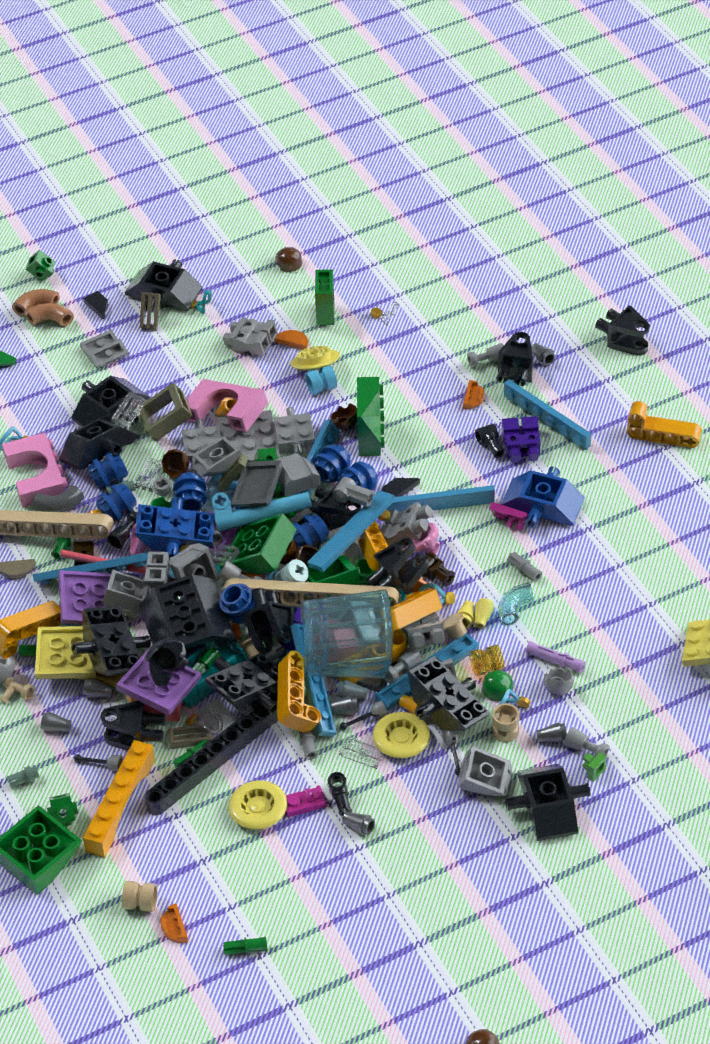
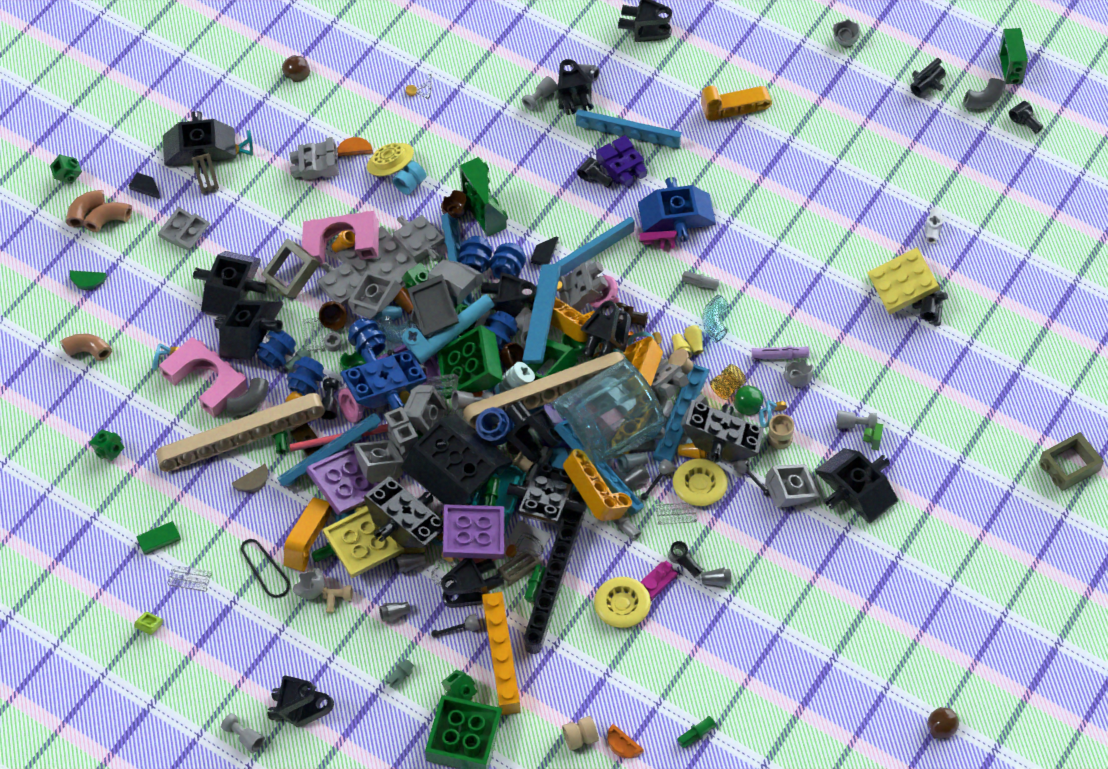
camera: 30 degrees left, 10 degrees up
clear tile [111,391,146,430] -> none
black piece [145,639,189,687] -> none
olive plate [218,454,247,492] -> none
green window [315,269,335,325] -> none
light grey piece [332,477,374,507] -> none
orange tile [463,380,484,409] -> none
flat silver cone [536,722,567,742] -> none

